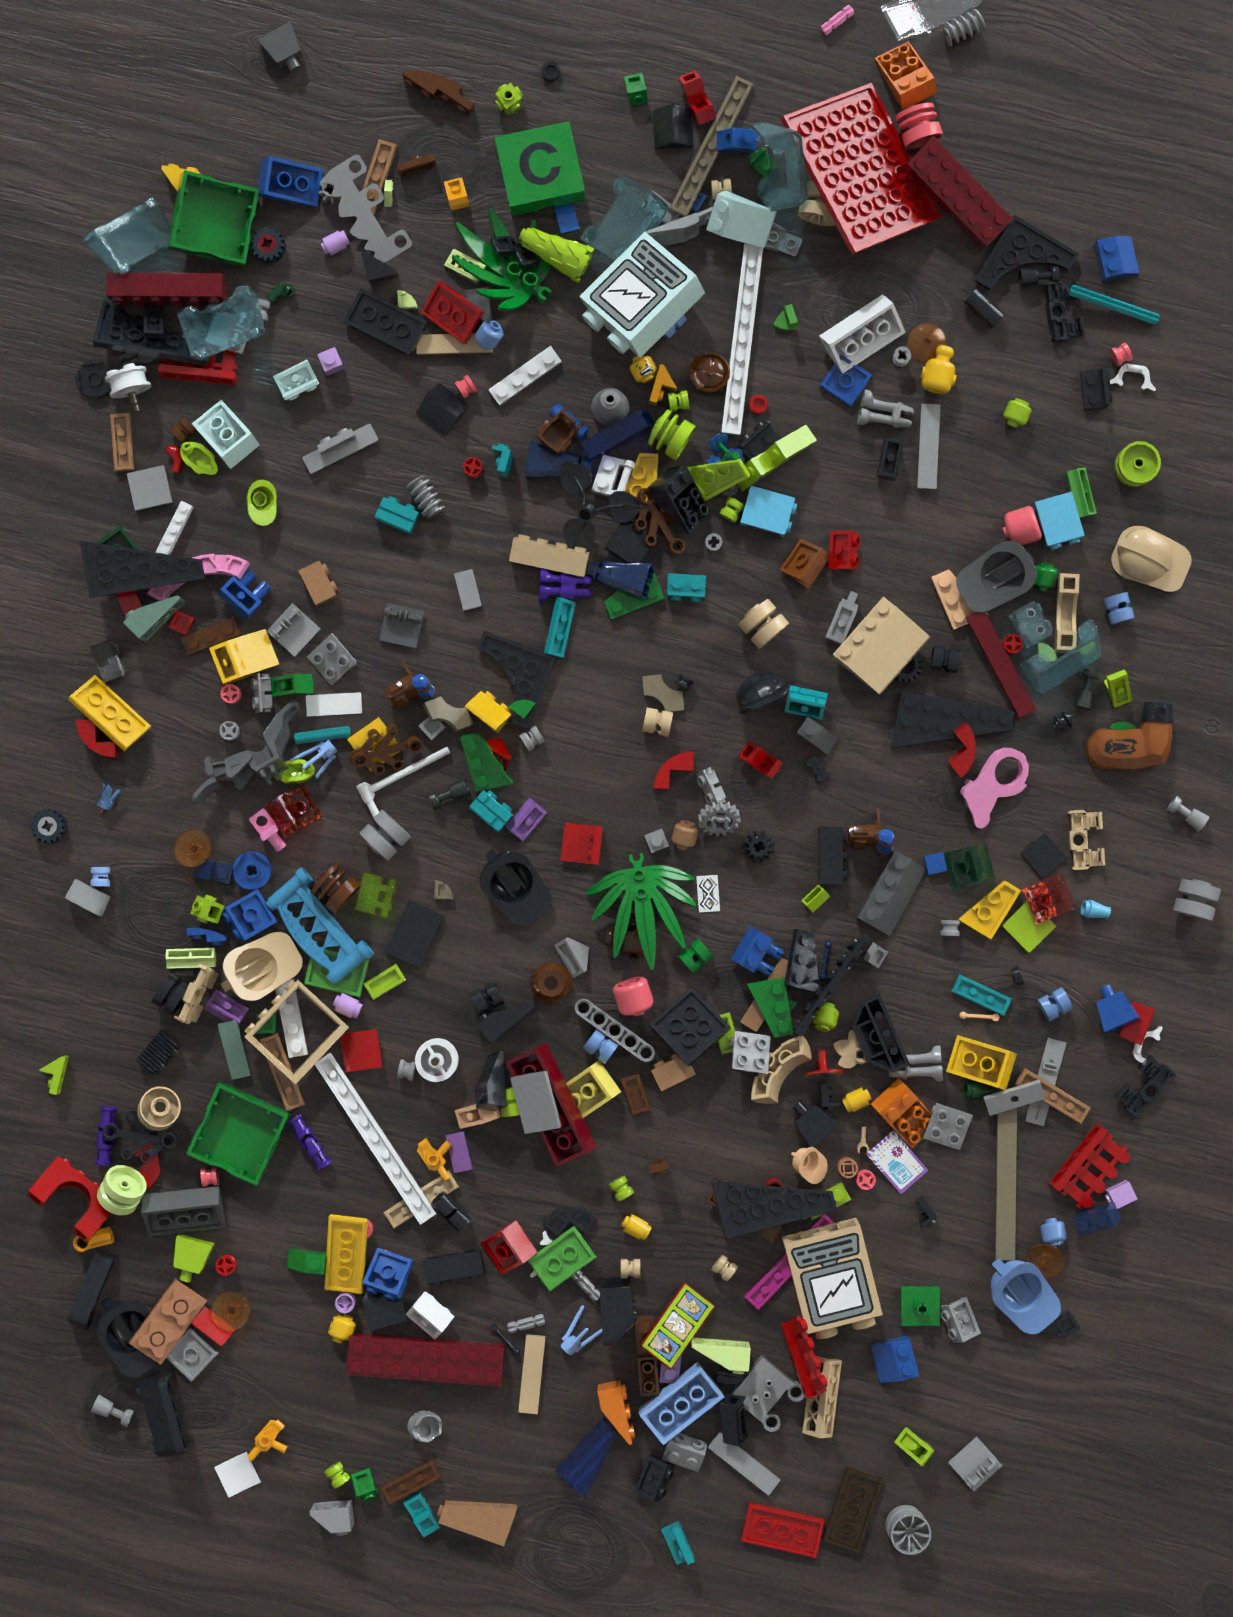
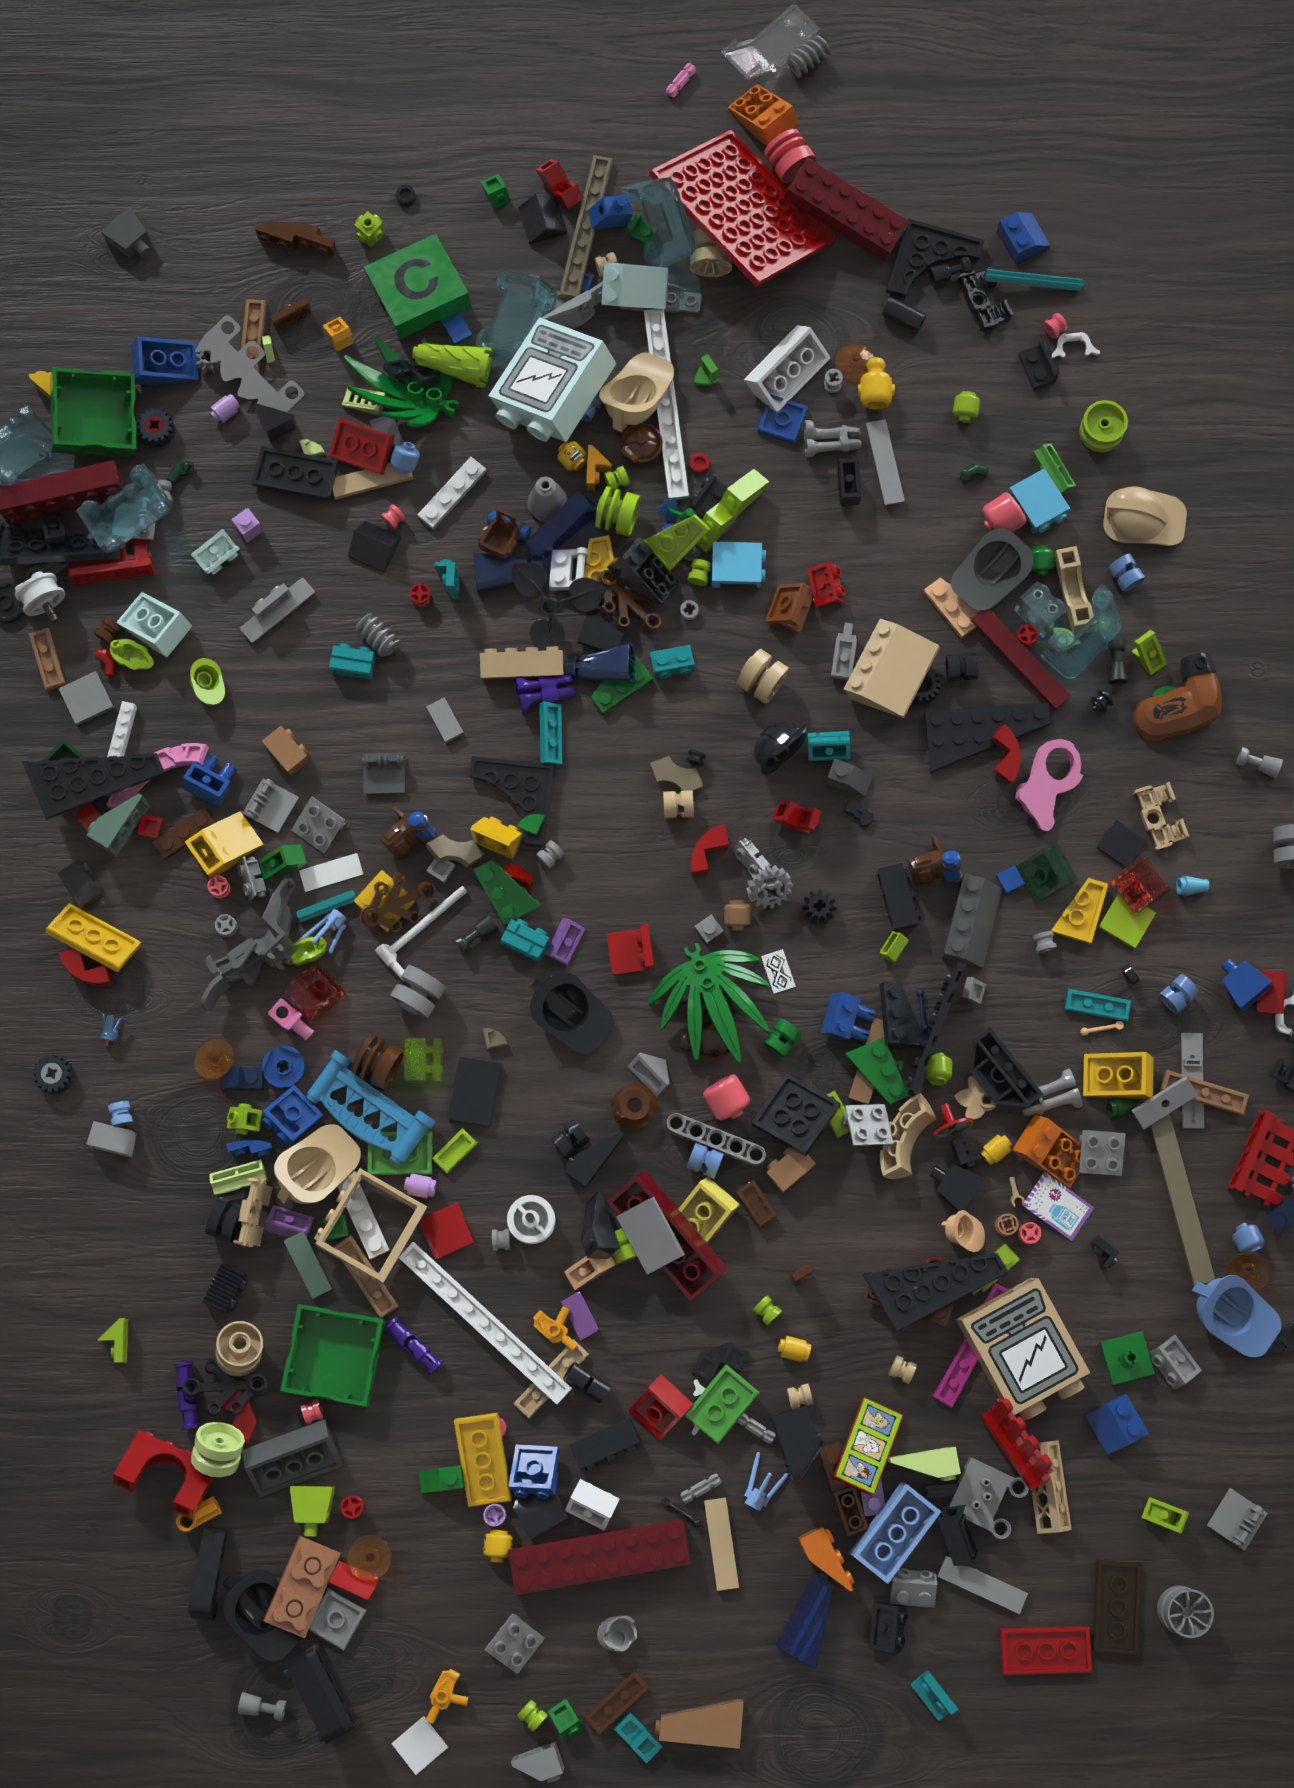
camera: 15 degrees left, 10 degrees down
none -> light grey hinge [485,1613,545,1674]
none -> tan piece [599,352,674,432]
none -> dark green arm [960,463,989,482]

